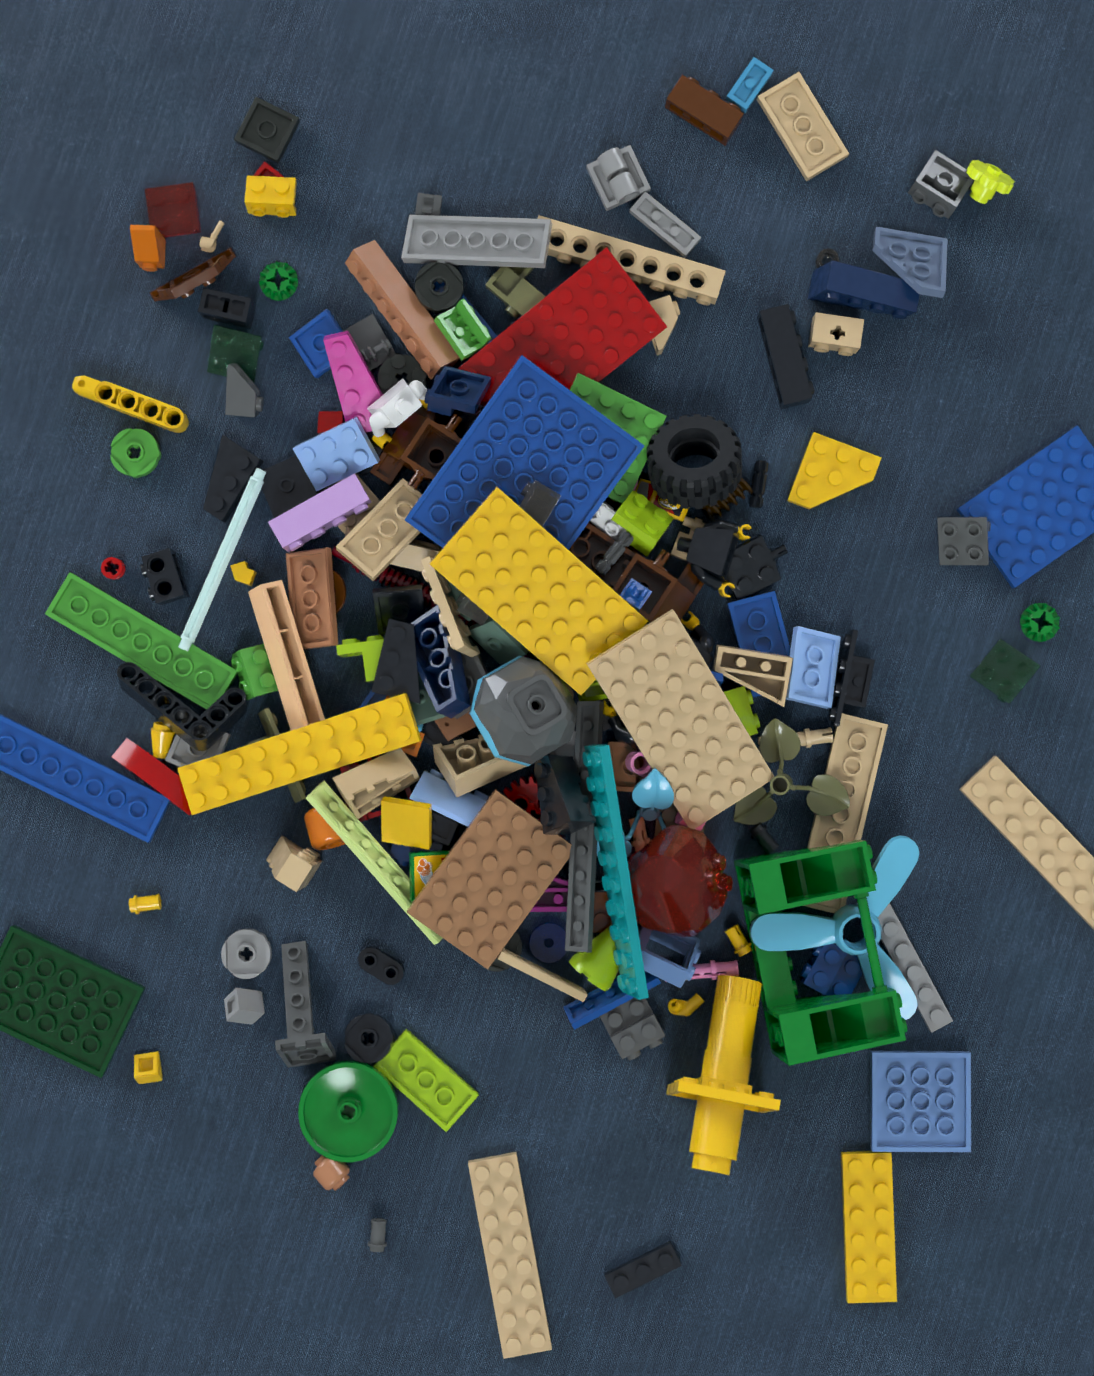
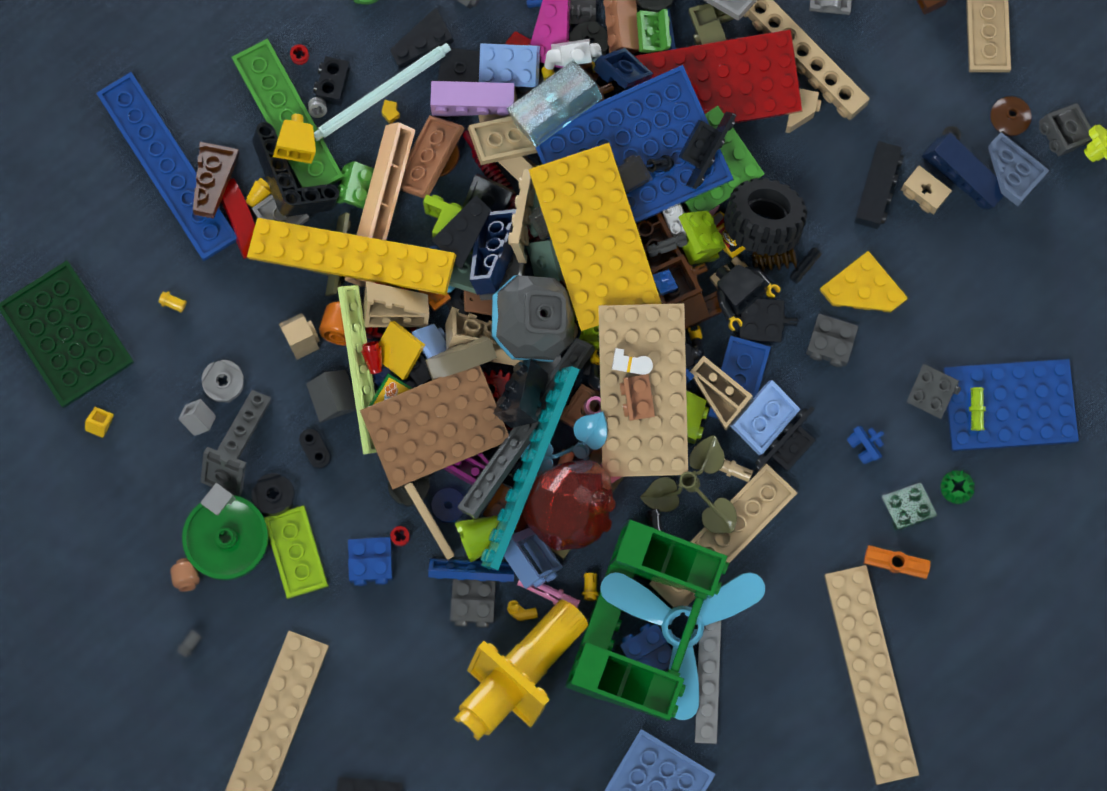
camera: 30 degrees right, 10 degrees down
light grey plate [629,191,701,258] -> none
none -> wing [193,142,240,219]
none -> light grey panel [201,483,236,515]
none -> yellow torso [273,114,316,164]
none -> dark grey slope [306,370,356,423]
none -> light grey bush [308,97,327,118]
none -> blue plate [348,537,393,586]
none -> red cone [361,341,382,374]
none -> red bush [390,526,410,546]
none -> dark tan slope [425,336,497,380]
none -> clear light blue brick [507,60,603,147]
none -> white leg [612,348,653,375]
none -> nougat bracket [619,374,655,421]
none -> black pin [647,155,674,172]
none -> black bracket [679,112,736,189]
none -> dark grey plate [806,314,858,367]
none -> blue hips [847,426,885,464]
none -> orange piece [863,545,931,579]
none -> lime pin [969,387,986,431]
none -> reddish brown dish [990,96,1032,136]

